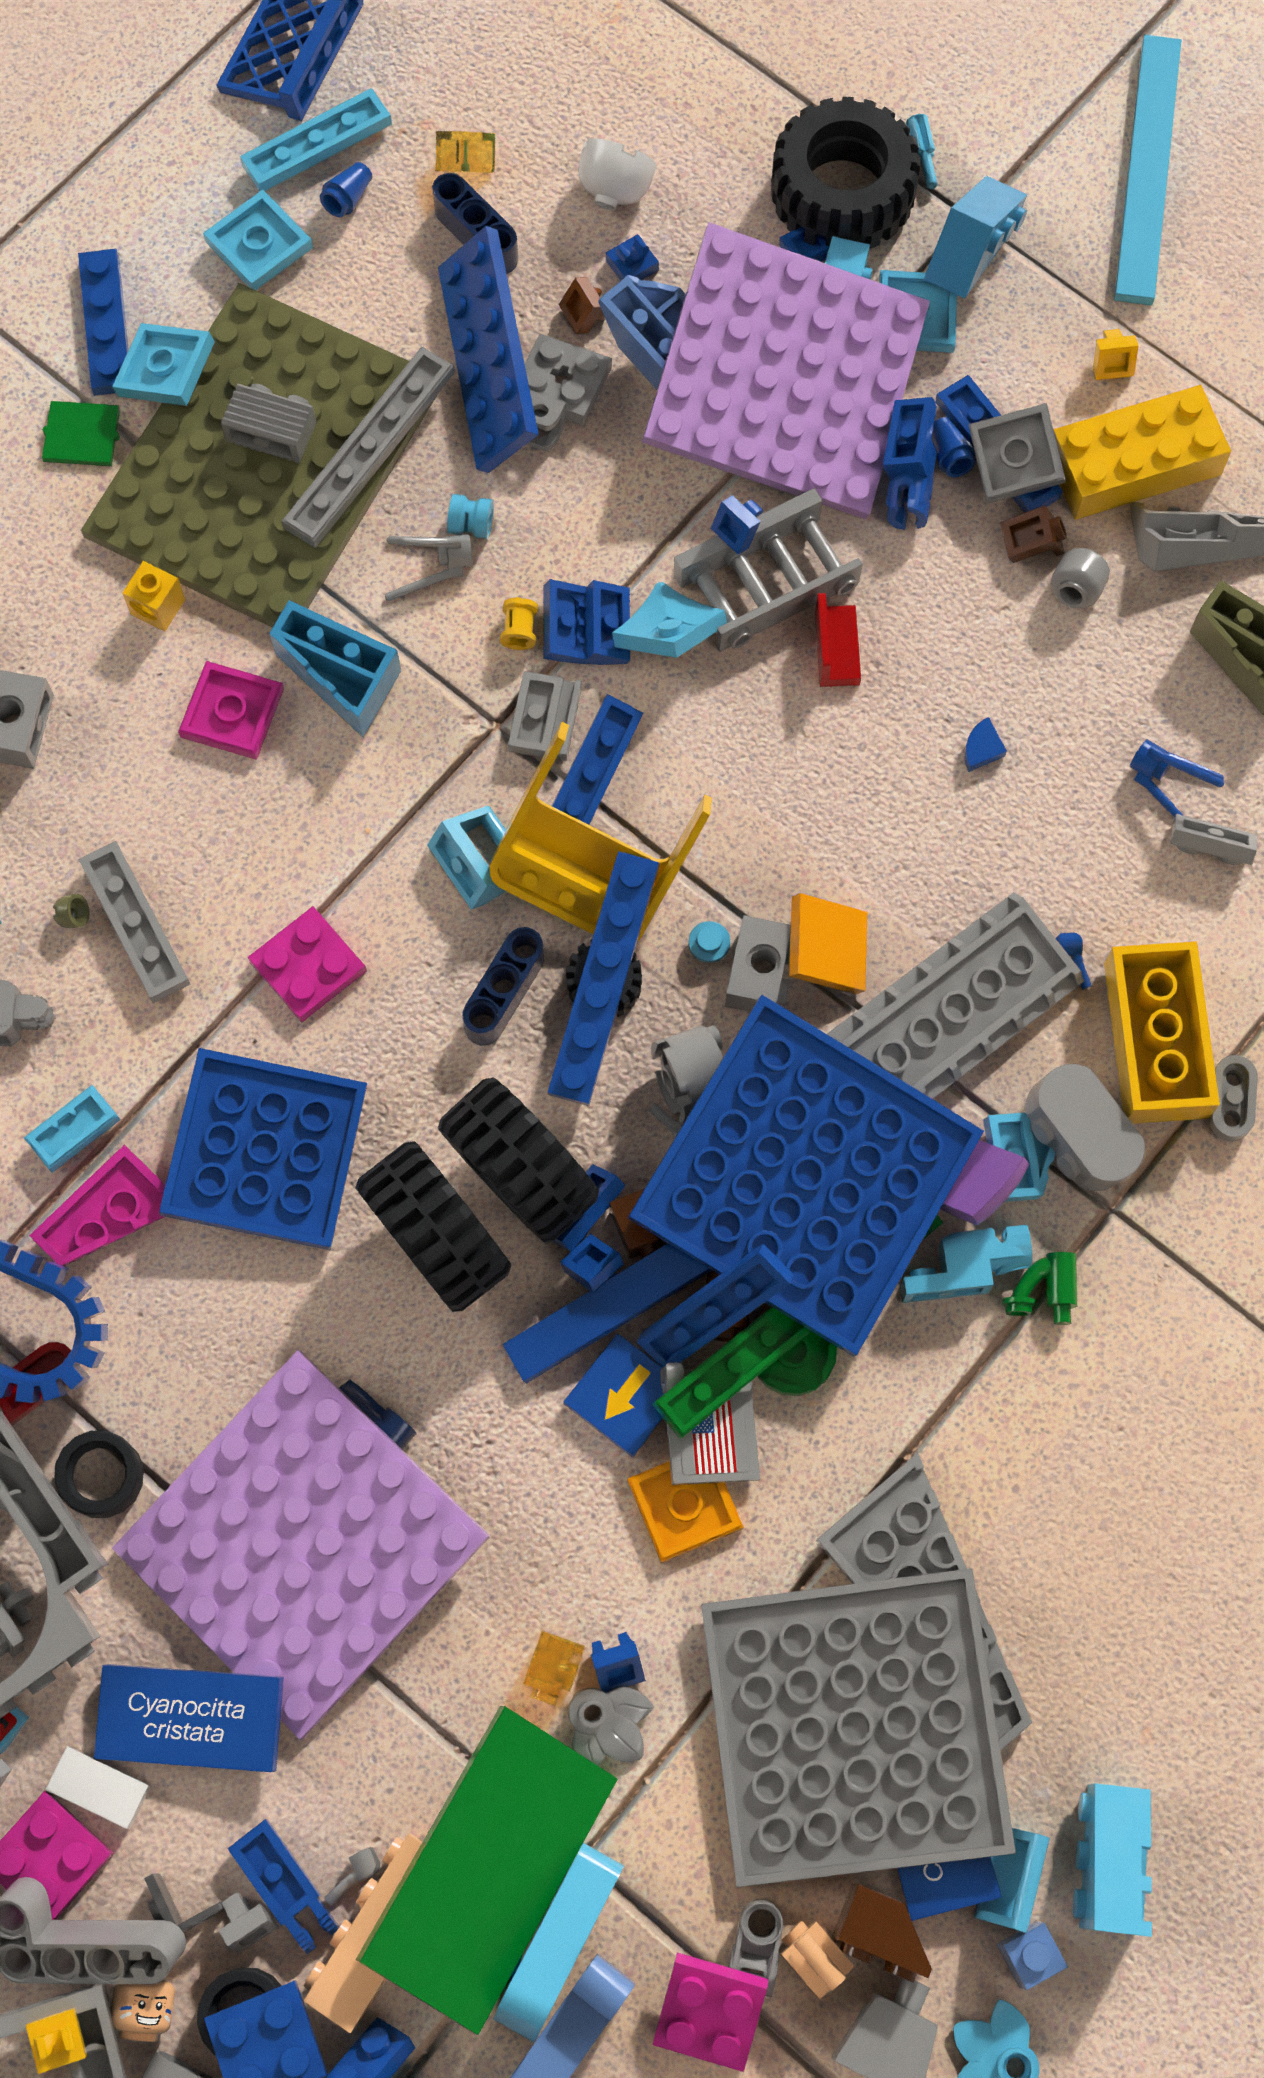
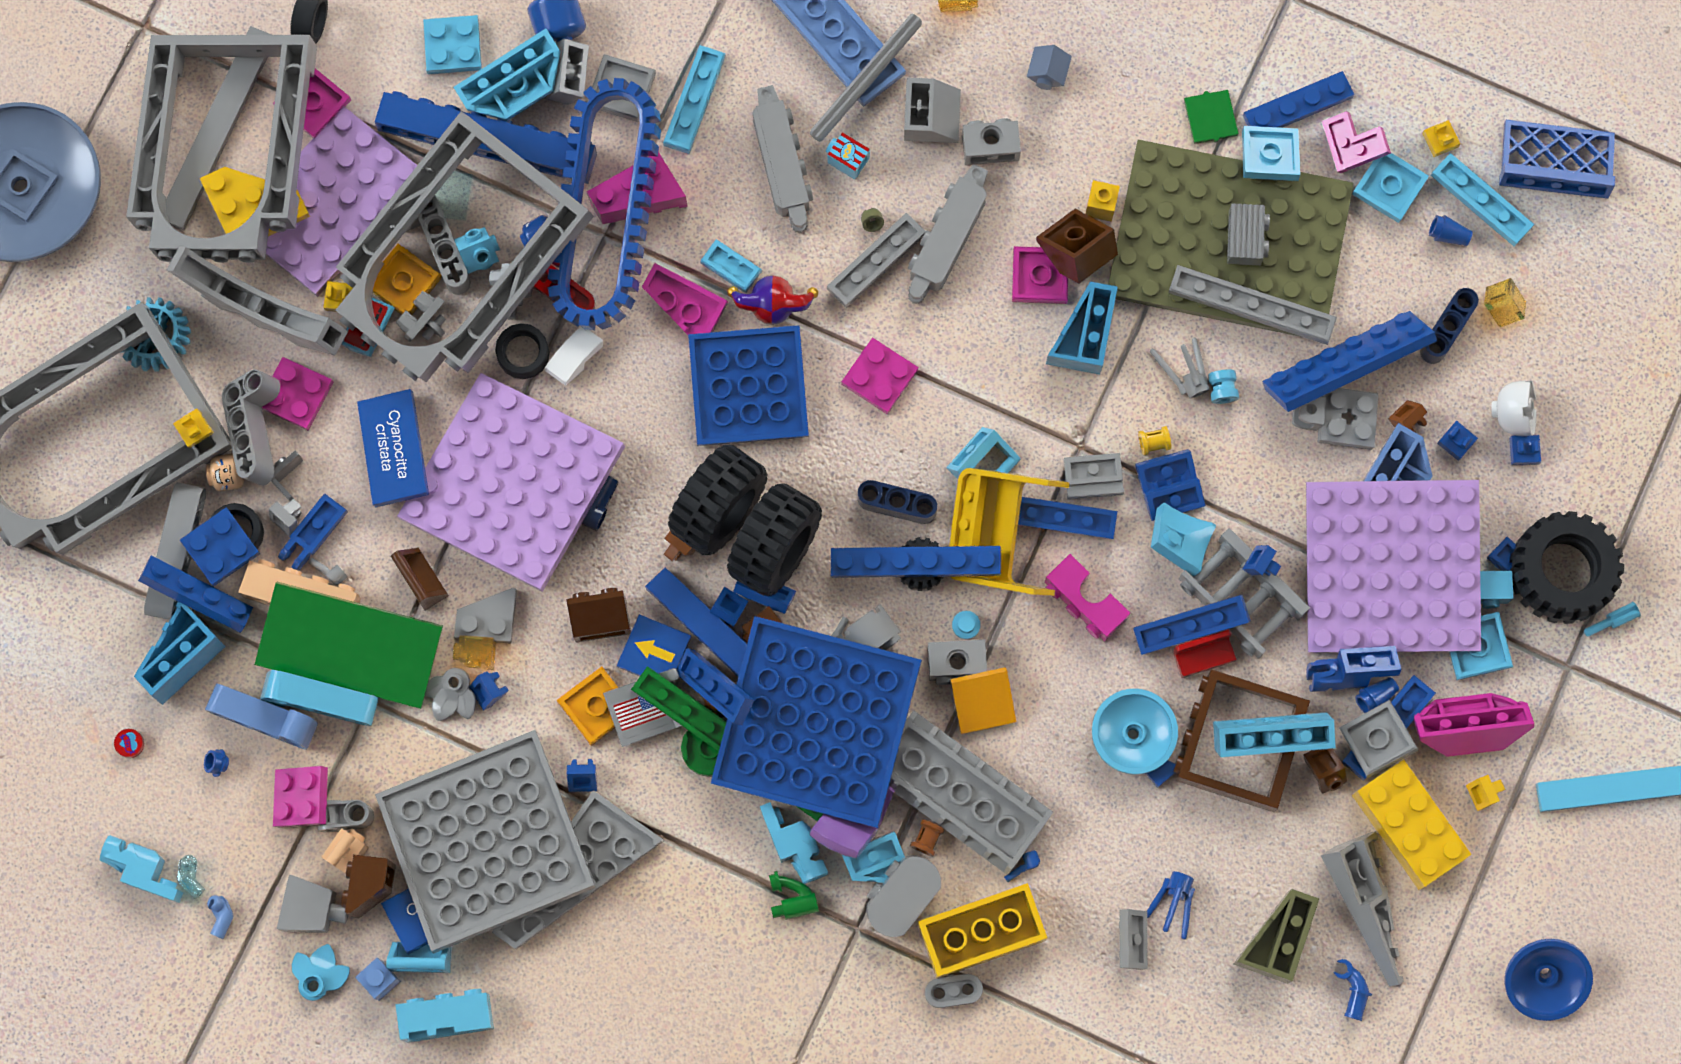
camera: 75 degrees right, 5 degrees up
white tile [45,1746,151,1829] -> none
dark azure wedge [924,175,1027,299] -> none
light grey head [1051,548,1110,608] -> none
none -> reddish brown tile [390,547,449,611]
none -> light grey wing [454,588,517,644]
none -> white slope [545,327,603,386]
none -> reddish brown slope [566,588,631,643]
none -> blue tile [567,759,598,792]
none -> dark orange tile [663,531,696,562]
none -> piece [727,275,819,325]
none -> light grey hinge [908,164,988,304]
none -> dark orange bush [910,819,945,857]
none -> reddish brown slope [1036,208,1118,284]
none -> dark pink arch [1044,554,1130,642]
none -> medium azure dish [1092,689,1178,775]
none -> blue plate [1133,594,1251,655]
none -> reddish brown window [1173,669,1310,812]
none -> medium azure brick [1213,712,1336,757]
none -> plate [1322,111,1391,173]
none -> dark pink wedge [1414,693,1535,757]
none -> yellow tile [1422,120,1460,157]
none -> blue tile [1509,435,1541,465]

